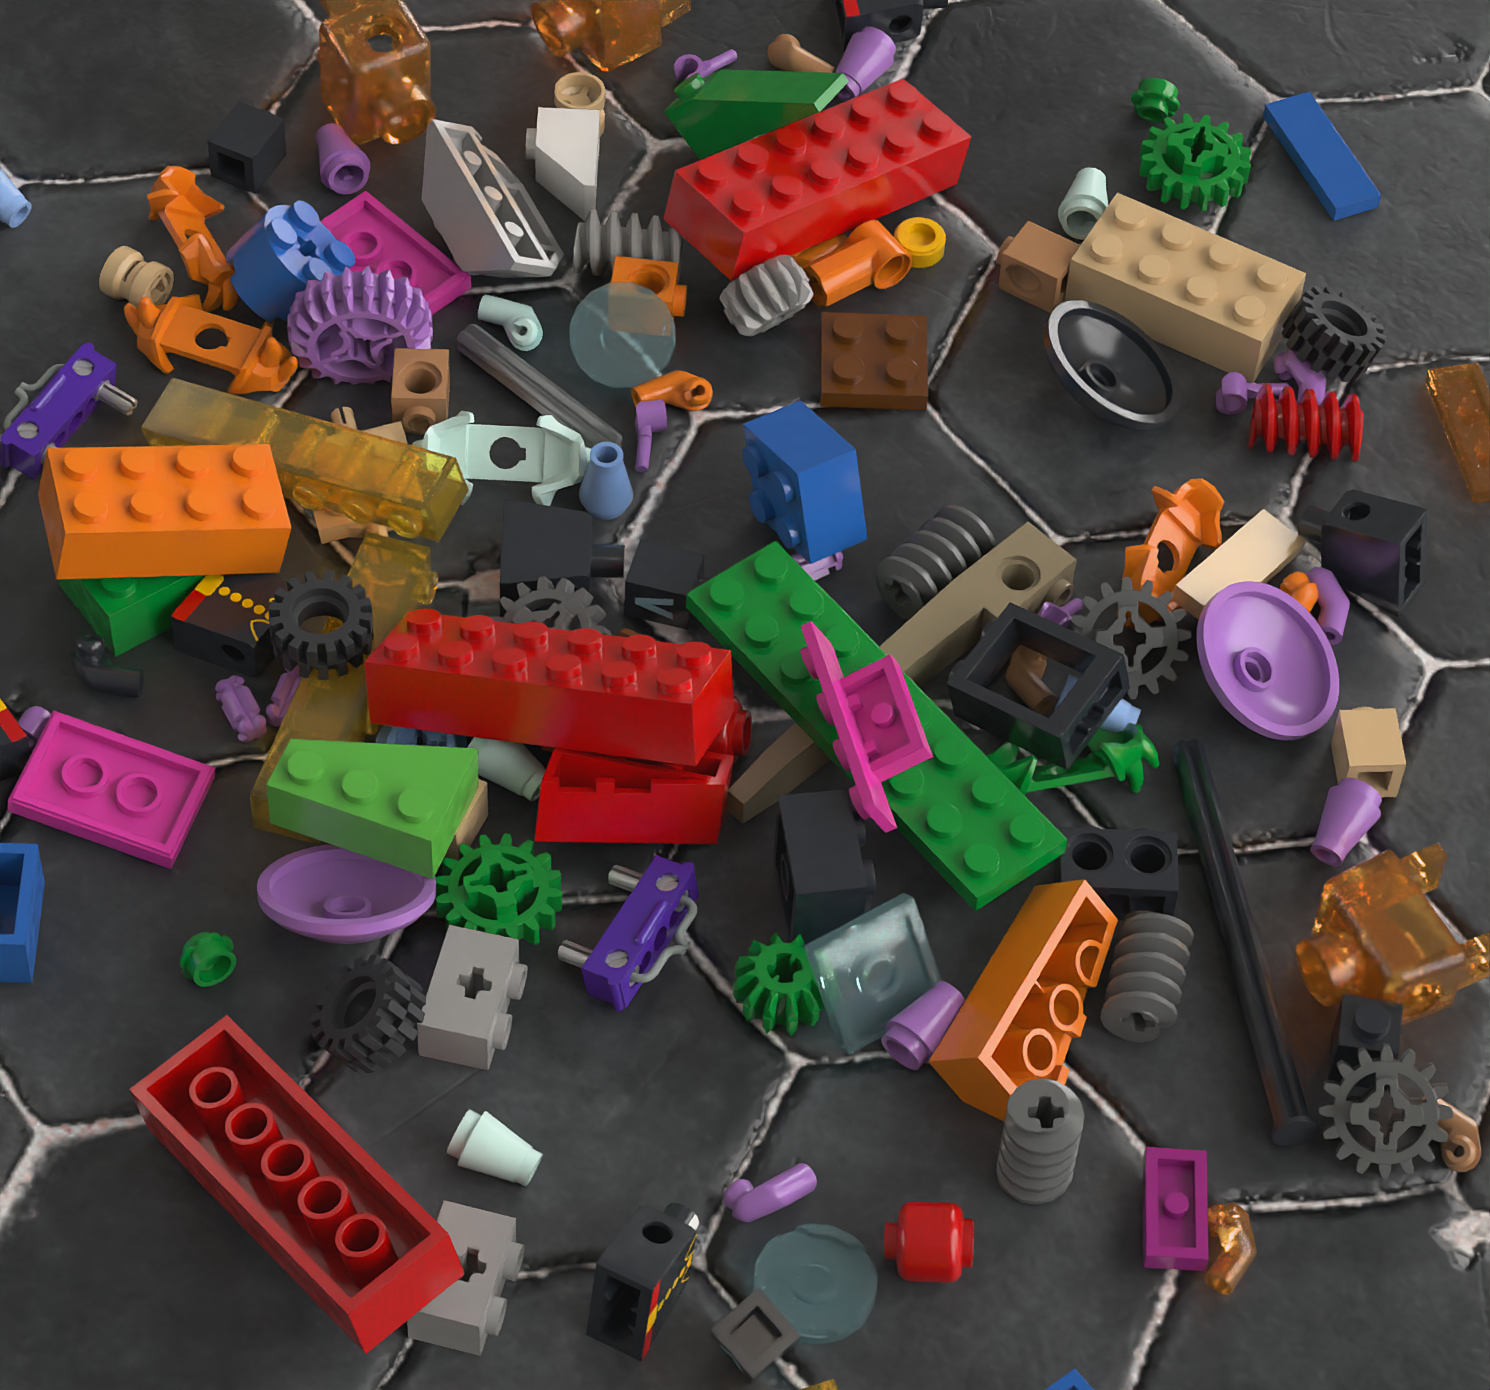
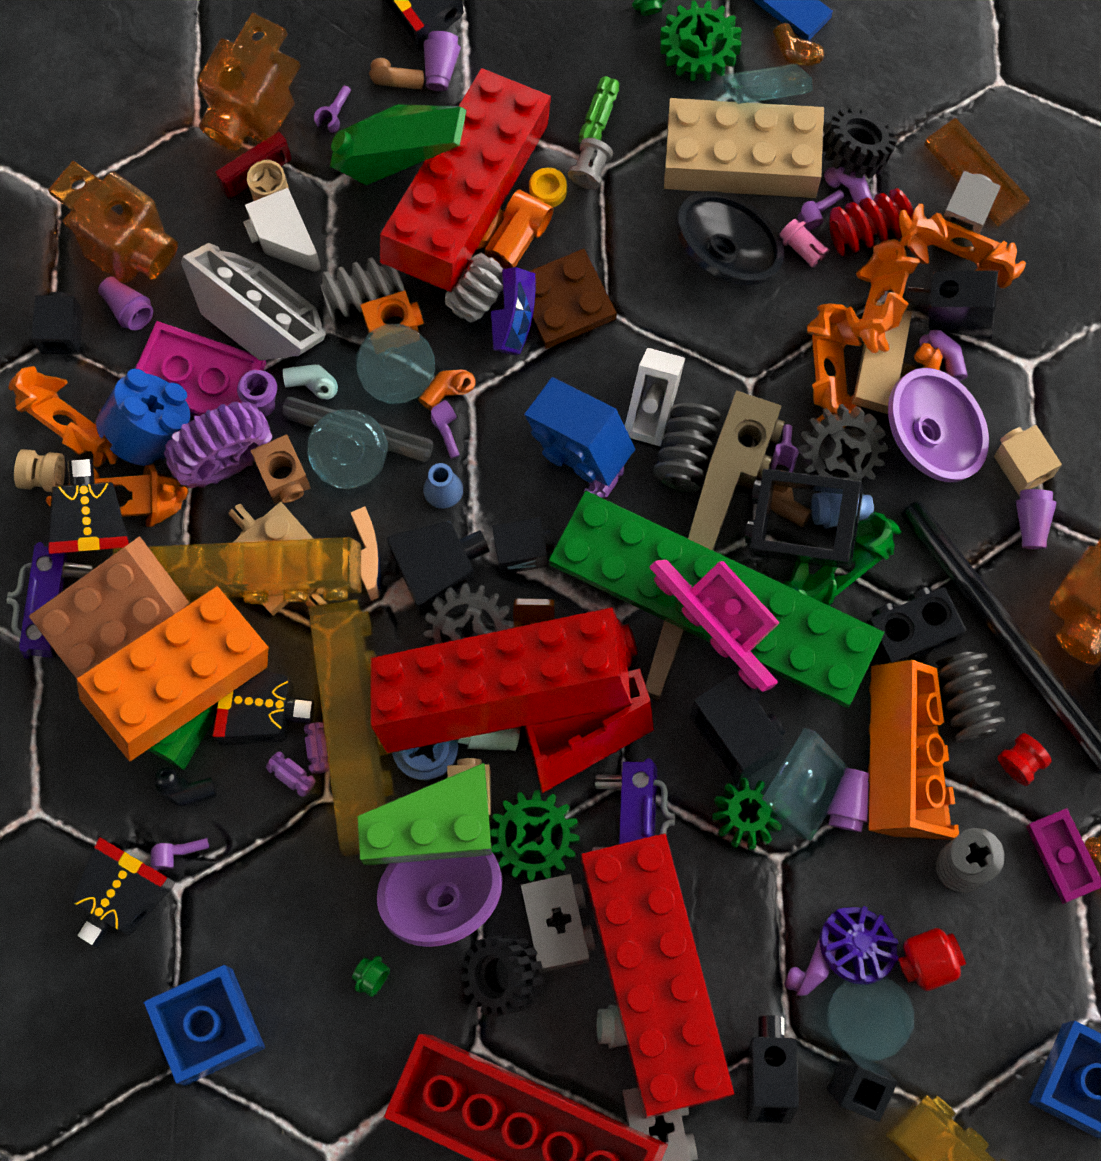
camera: 20 degrees left, 20 degrees up
dark pink tile [8,710,215,869] -> none
black tyre [268,570,374,680] -> none
light aqua piece [410,411,591,506] -> none
medium nougat brick [996,221,1080,313] -> none
light aqua cone [1058,168,1108,240] -> none
none -> nougat brick [29,536,189,679]
none -> black torso [47,459,129,554]
none -> dark red tile [215,131,292,199]
none -> medium lavender cone [237,370,277,416]
none -> clear light blue tile [307,409,388,489]
none -> light nougat slope [350,506,381,601]
none -> dark purple slope [491,267,536,355]
none -> light grey bush [568,138,613,189]
none -> bright green axle [579,76,619,143]
none -> red brick [581,833,734,1119]
none -> white slope [625,348,685,446]
none -> clear light blue tile [722,64,813,104]
none -> clear orange arm [773,23,824,66]
none -> bright pink pin [779,219,829,268]
none -> dark purple wheel [819,906,899,985]
none -> orange piece [845,239,920,353]
none -> orange piece [899,204,1026,288]
none -> light grey brick [943,171,1001,247]
none -> red wheel [997,733,1052,786]

